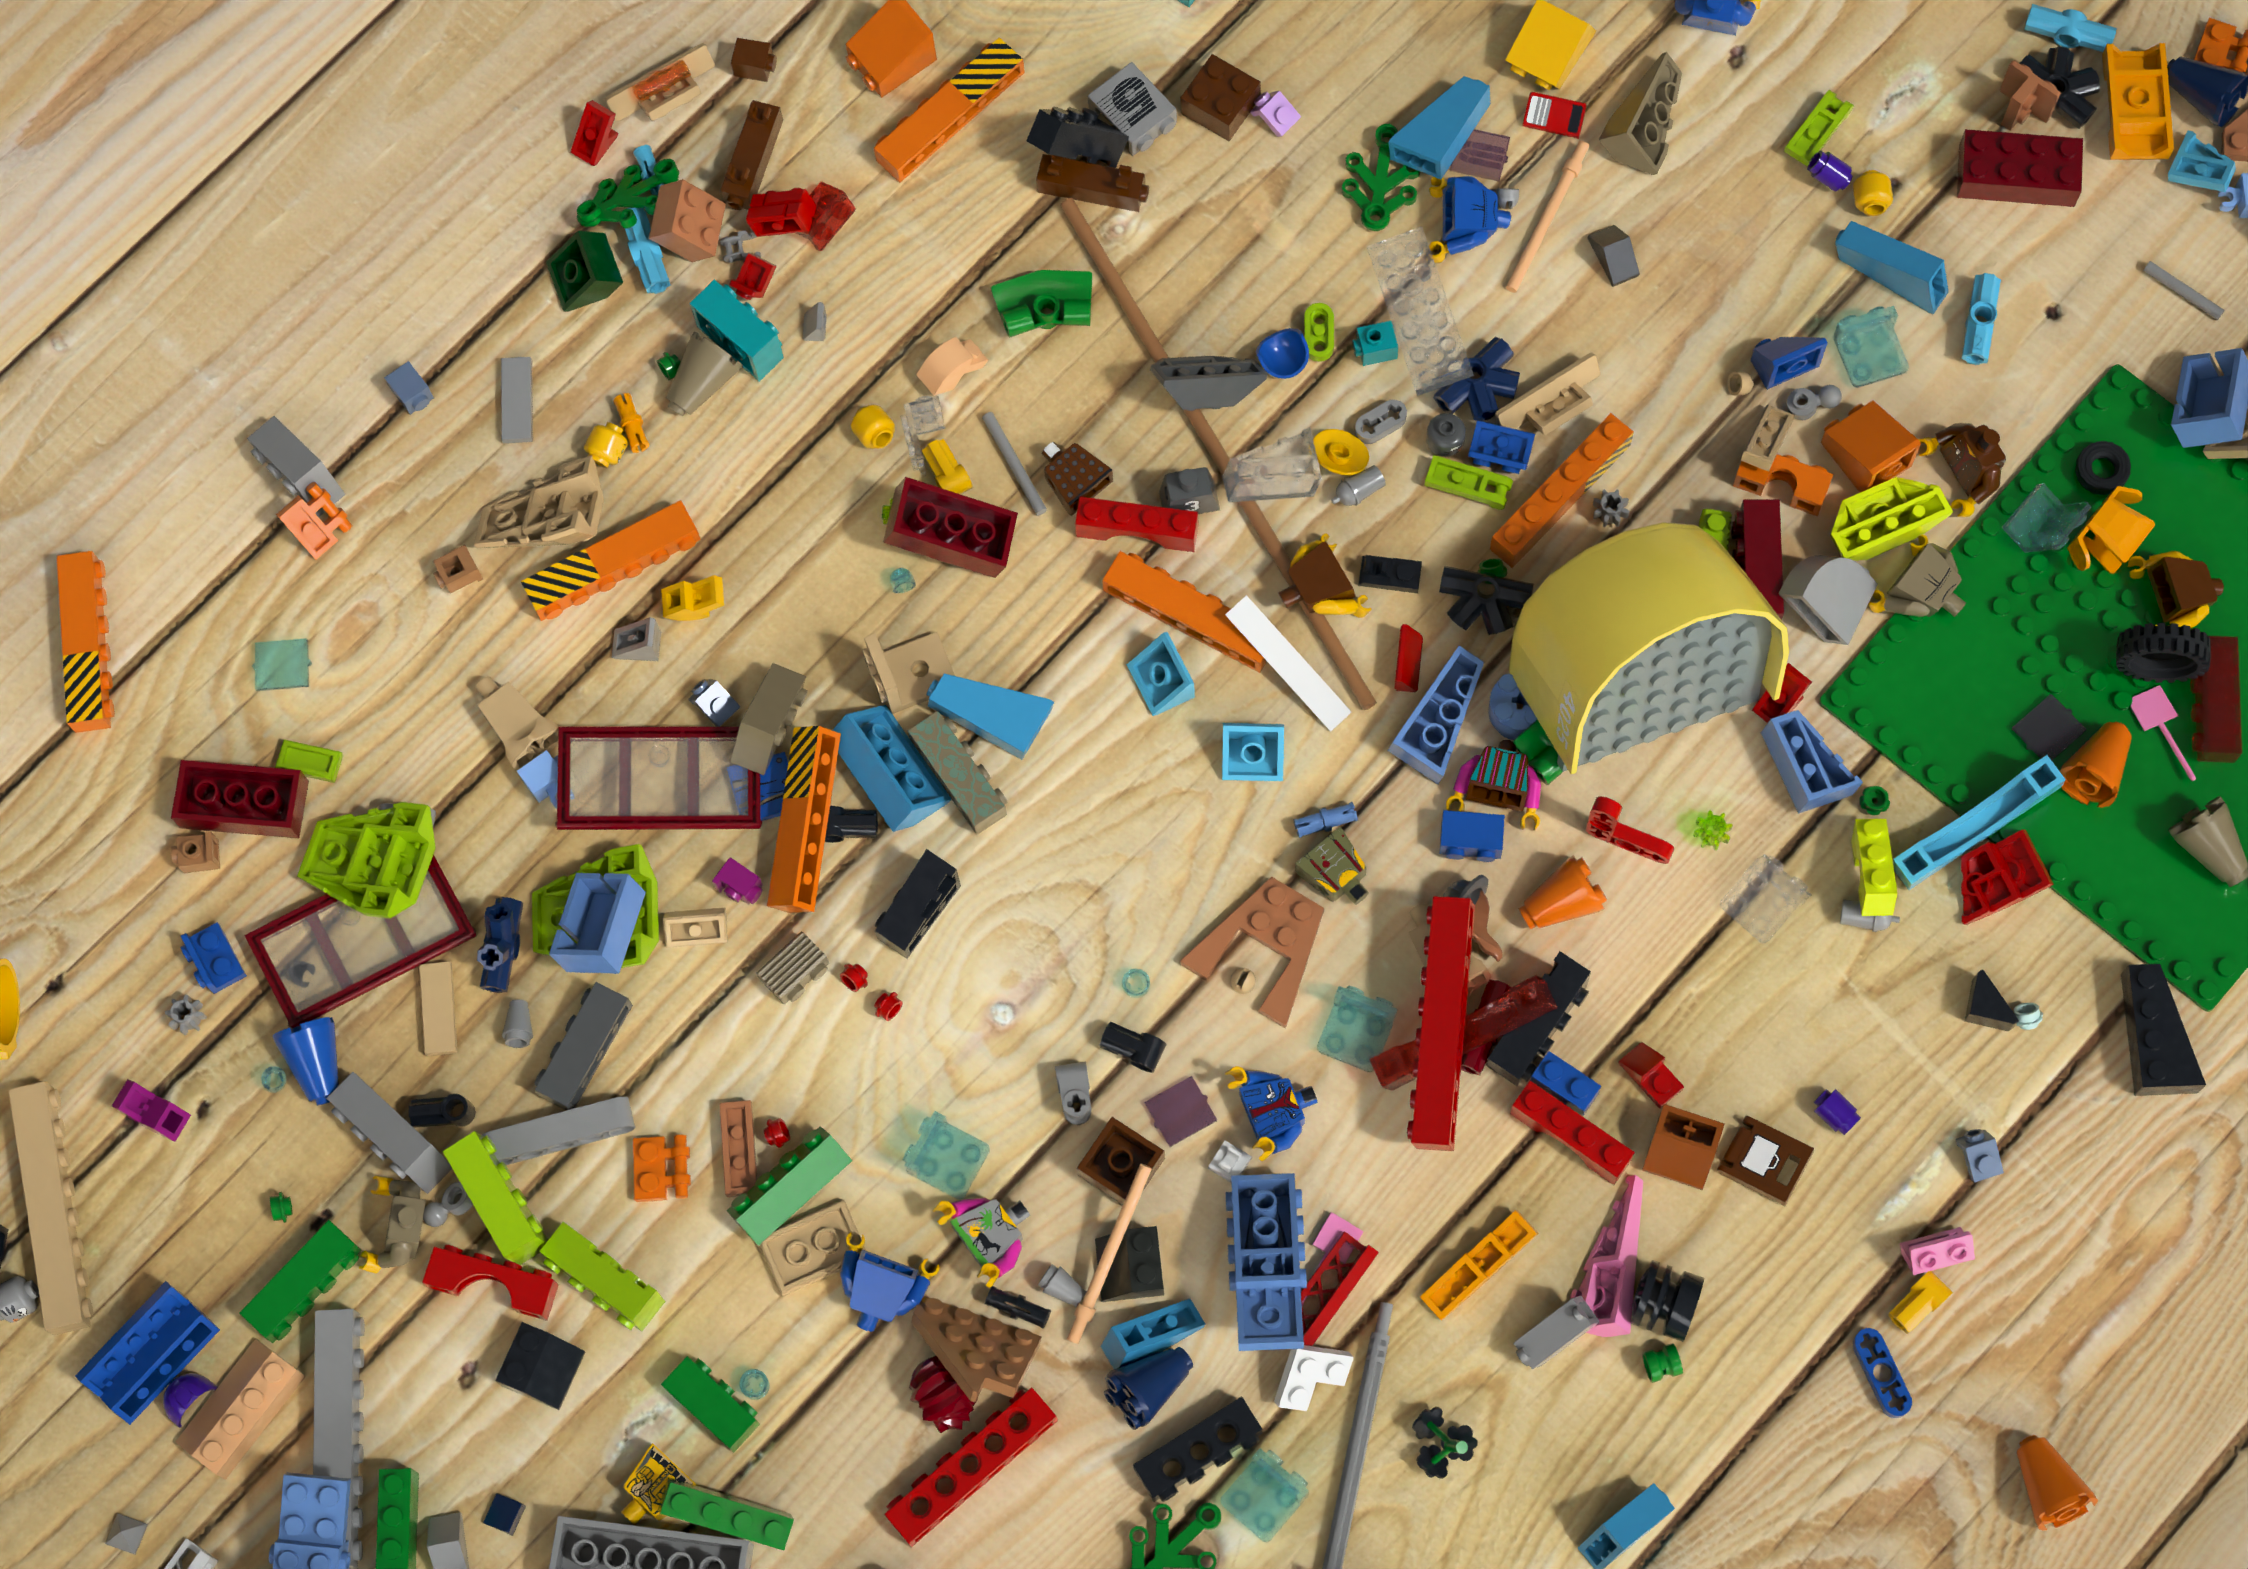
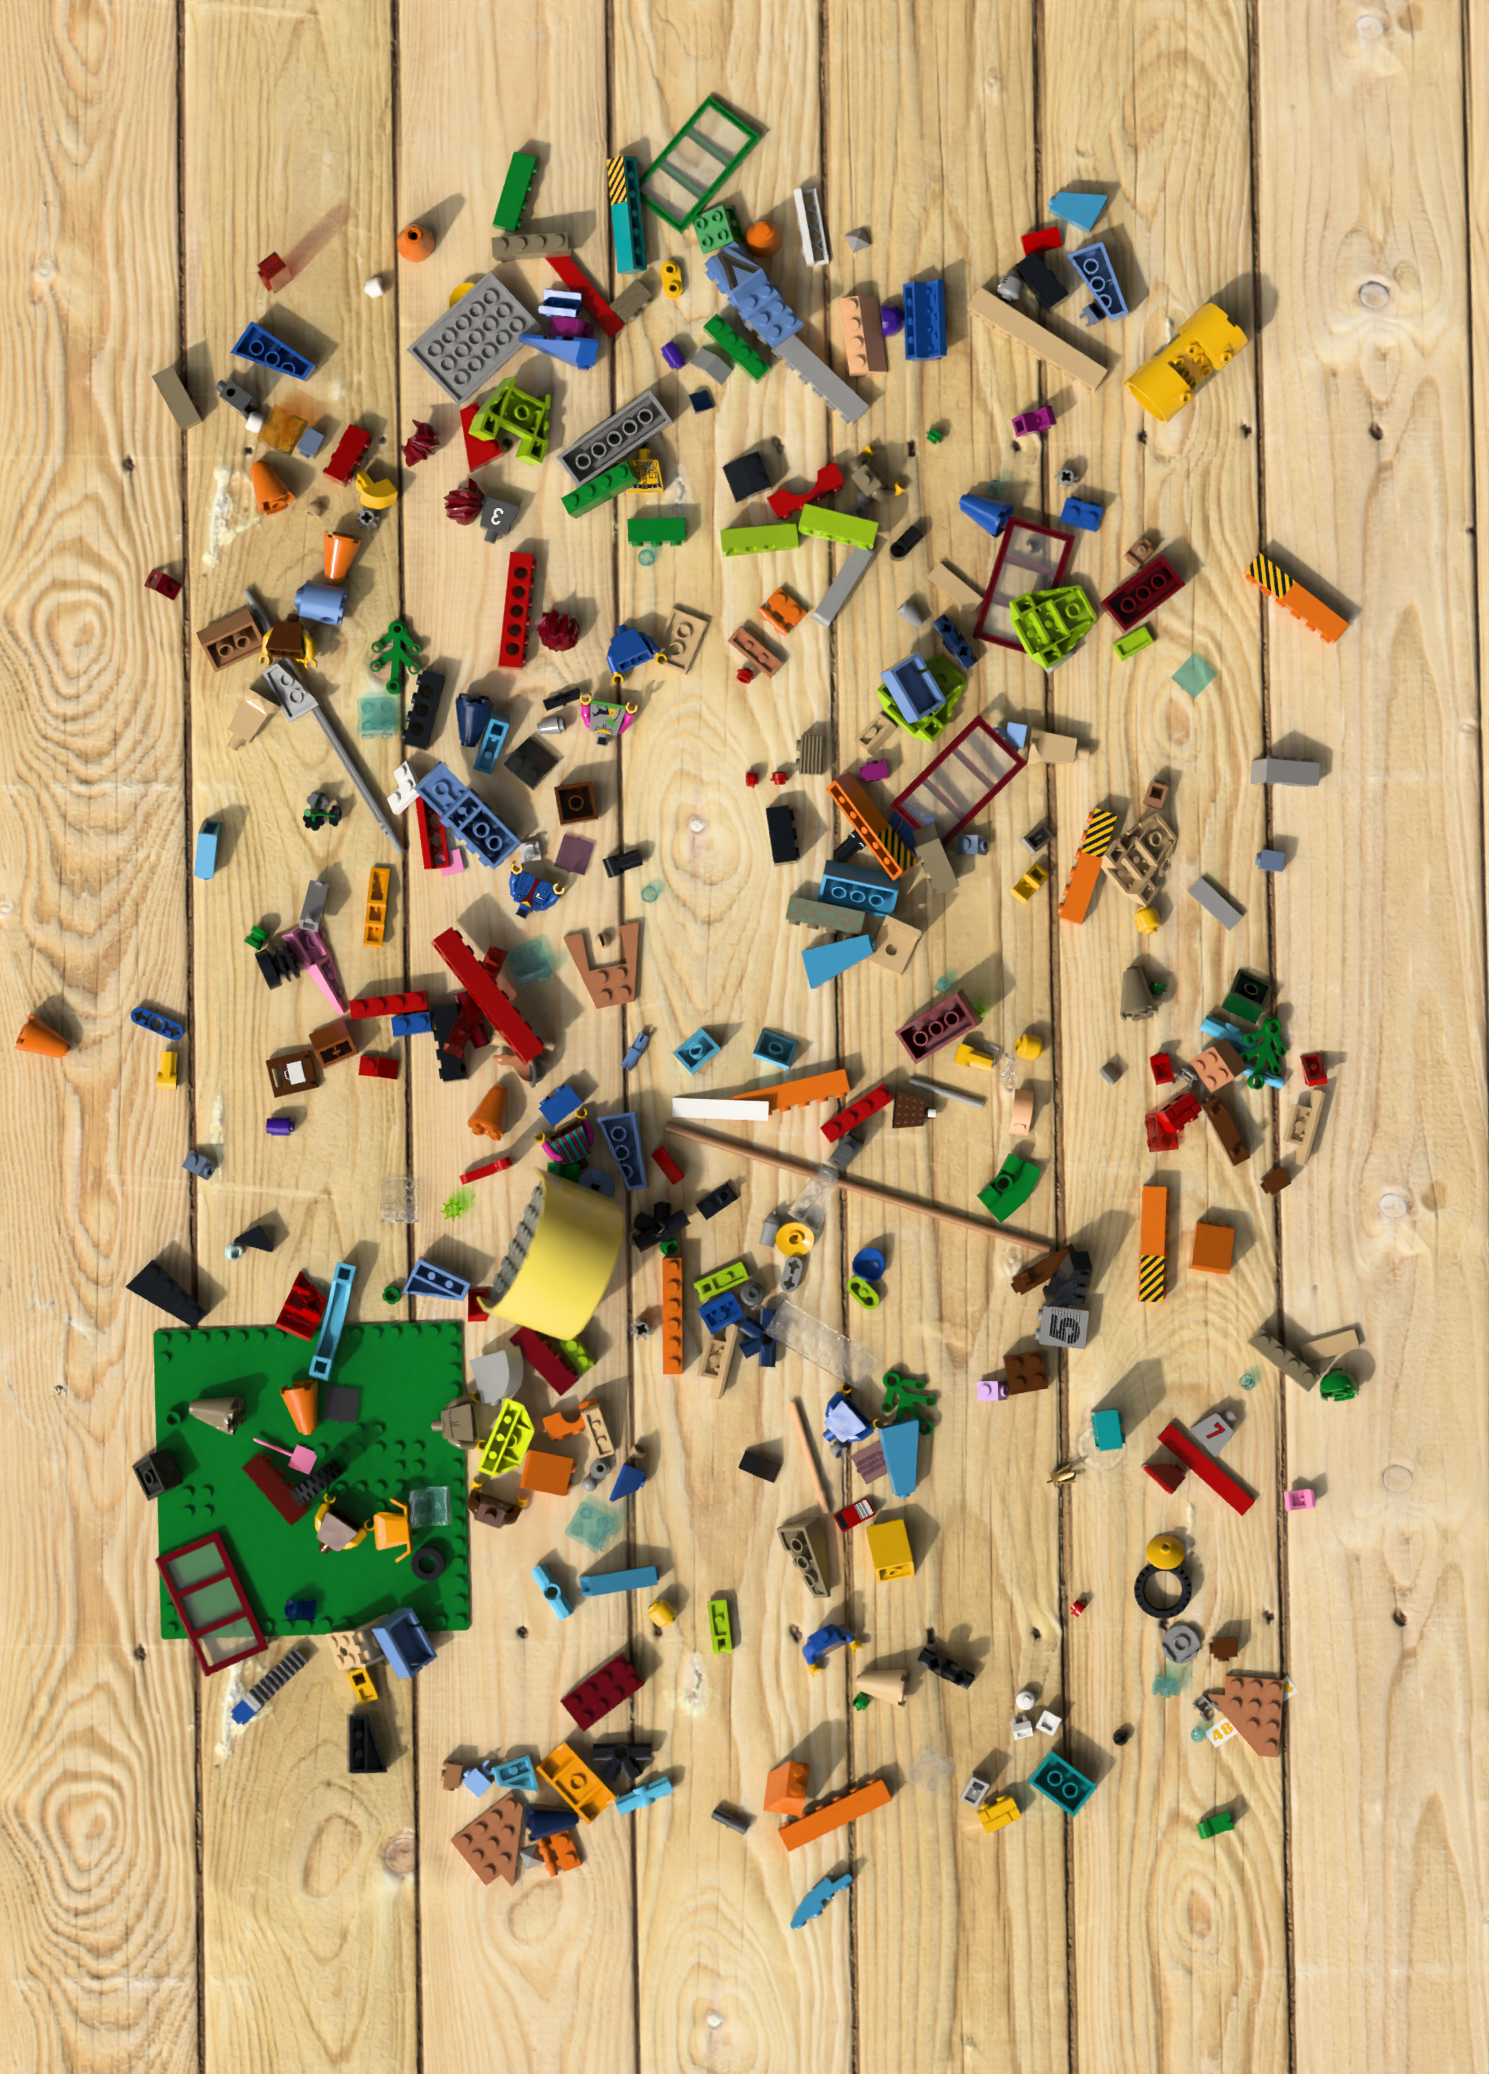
camera: 120 degrees right, 15 degrees up
green brick [239,1220,362,1343] -> none
orange plate [276,482,352,560] -> none
light grey wedge [326,1072,452,1194] -> none
dark grey brick [535,982,633,1110] -> none
light orange pin [613,393,649,453] -> none
clear orange pin [632,60,691,103] -> none
teal brick [689,279,784,382] -> none
brick [726,1126,852,1246] -> none
clear light blue bracket [903,1111,990,1200] -> none
medium nougat wing [911,1296,1042,1402] -> none
light grey piece [1055,1061,1091,1125] -> none
light nougat bar [1067,1163,1152,1344] -> none
dark grey wedge [1150,356,1268,411] -> none
reddish brown torso [1278,533,1372,618] -> none
olive torso [1295,827,1369,905] -> none
teal brick [1352,320,1398,366] -> none
dark purple brick [1807,150,1853,192] -> none
light grey piece [1840,899,1900,932] -> none
neon yellow arch [1851,818,1897,916] -> none
bright pink bracket [1900,1227,1975,1275] -> none
nougat bracket [2000,60,2061,131] -> none
light grey bar [2143,261,2225,320] -> none

